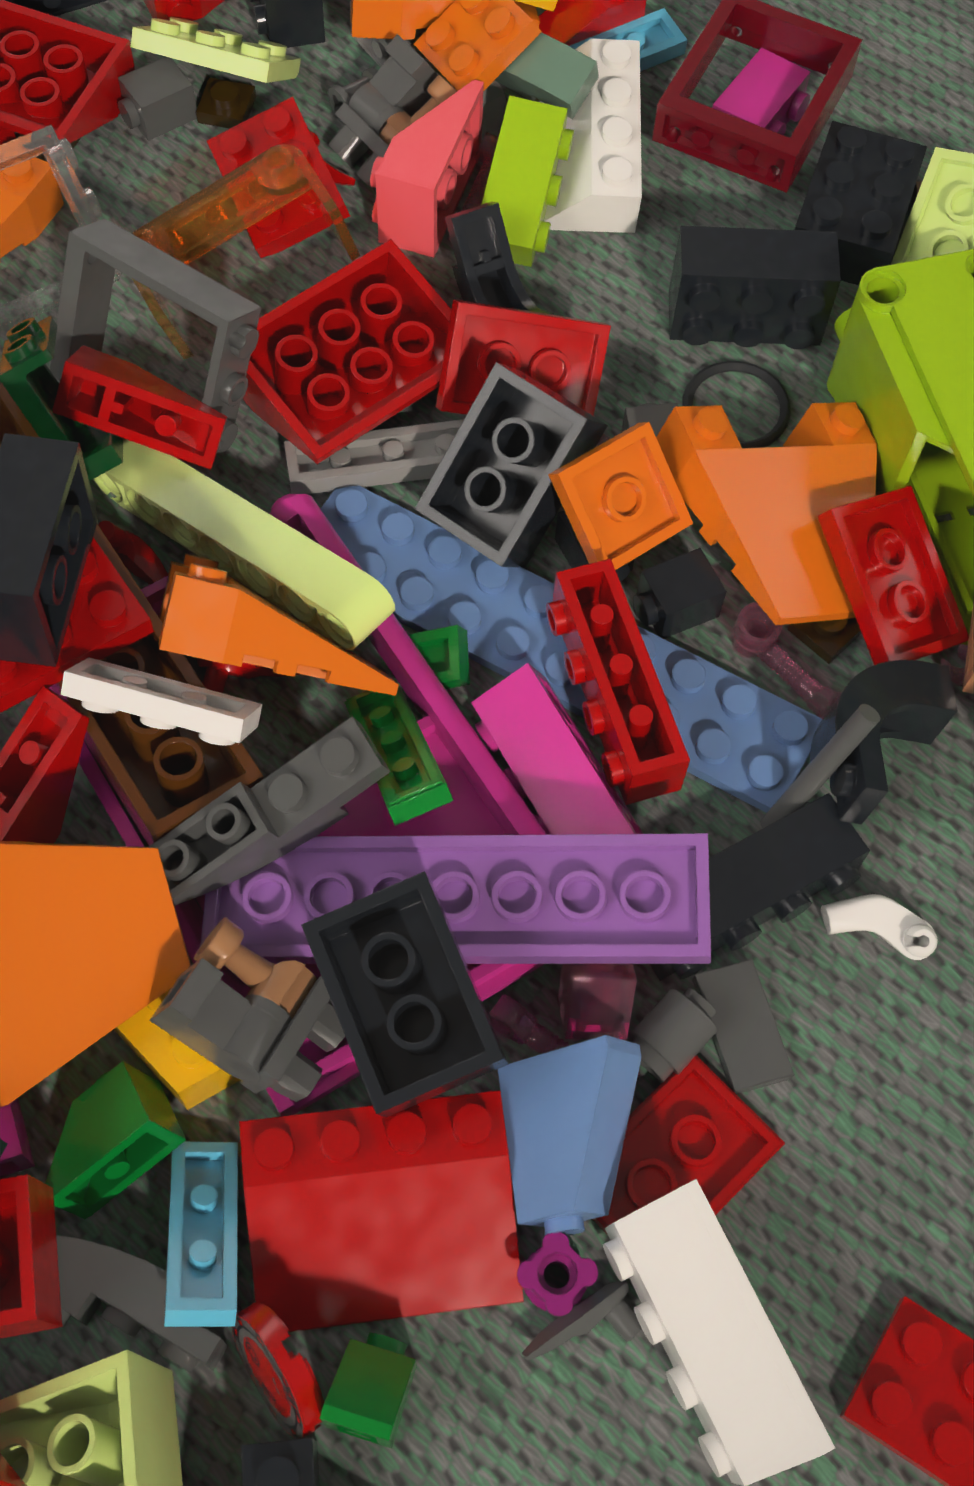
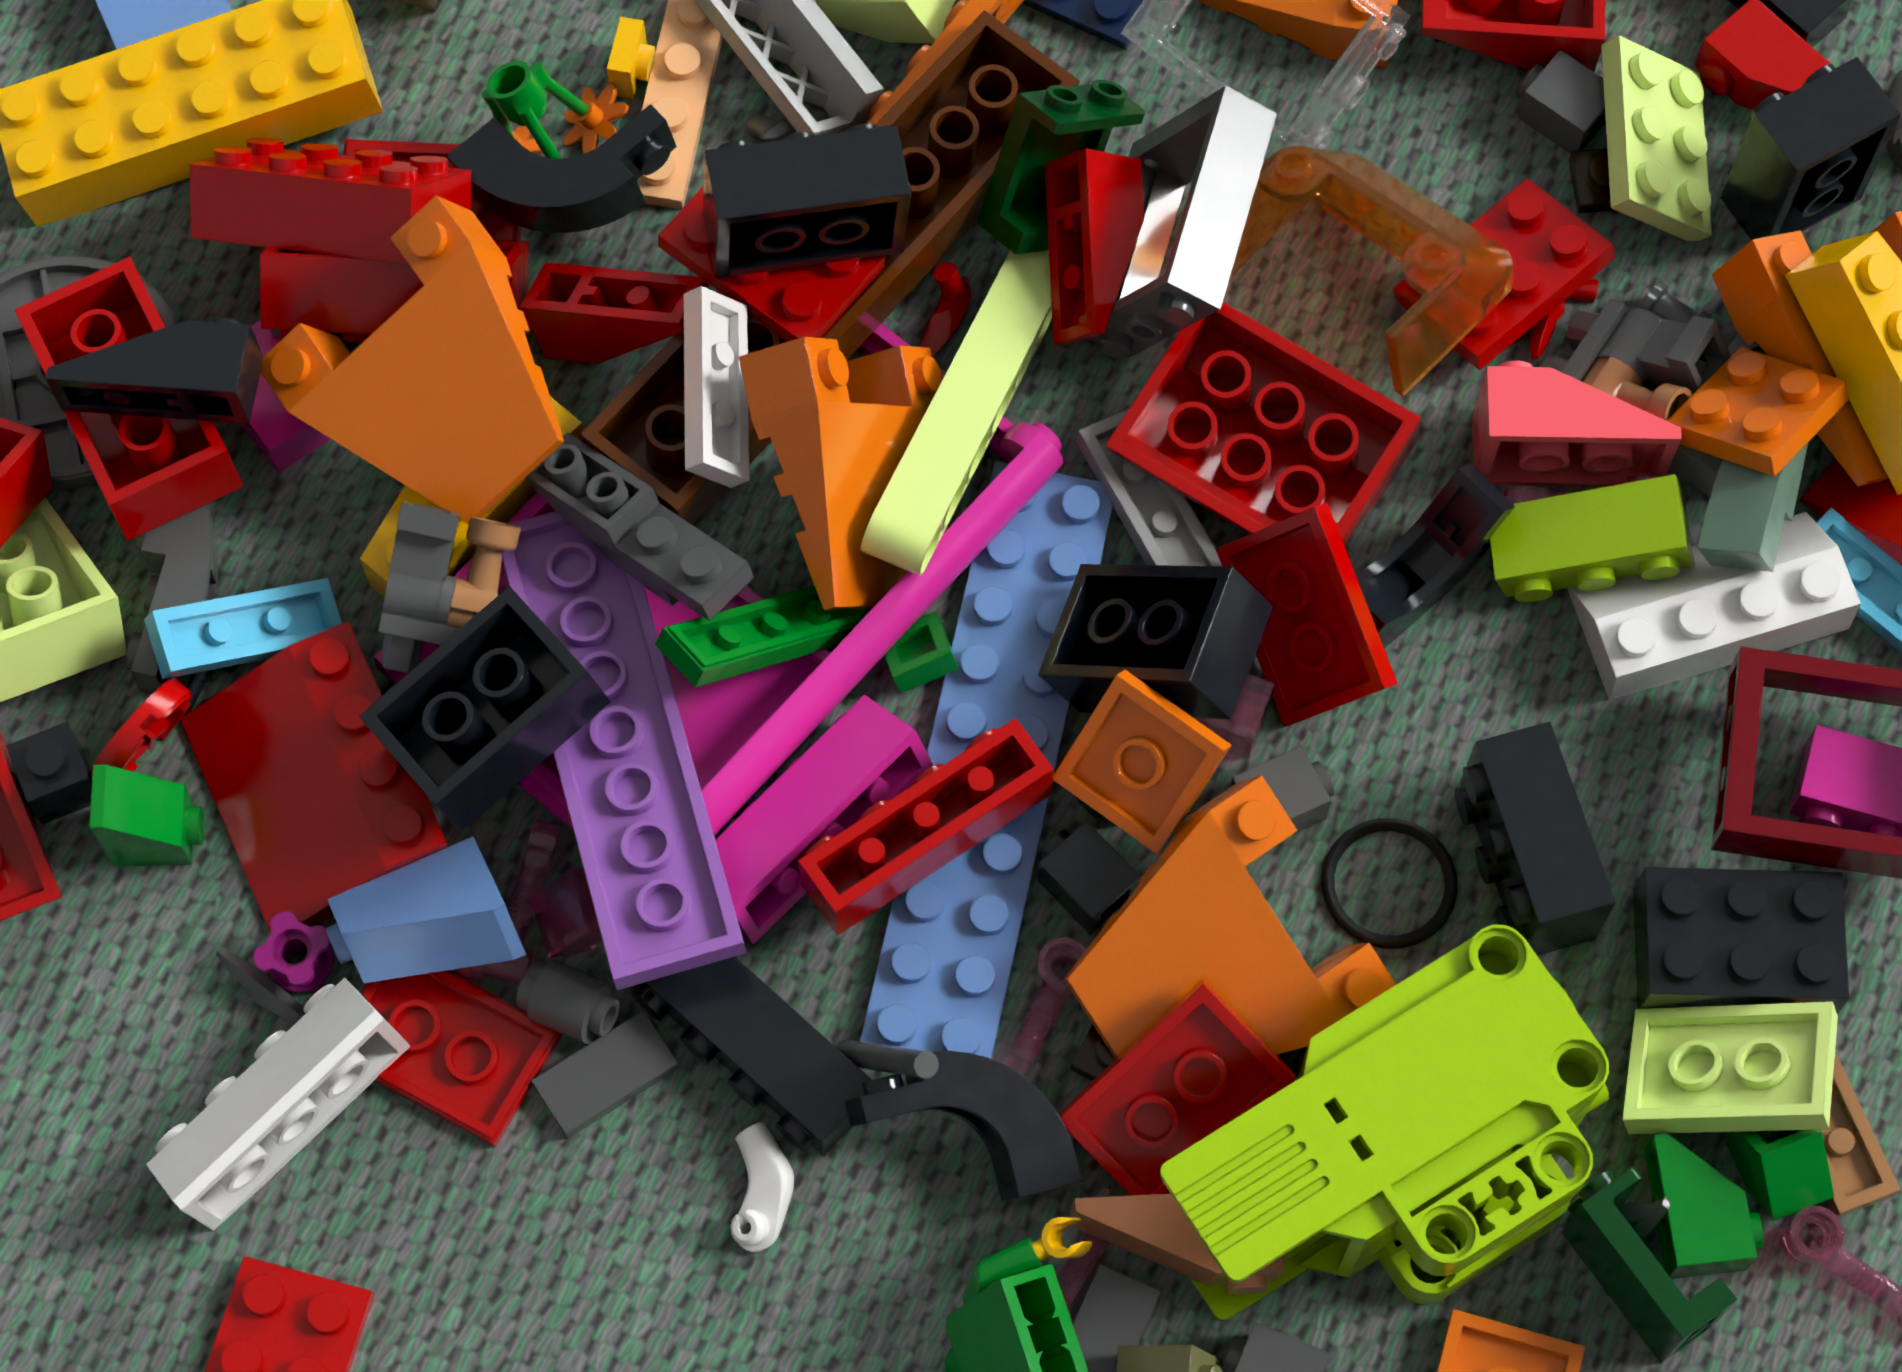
camera: 75 degrees right, 5 degrees up
green slope [45,1061,186,1219] -> none

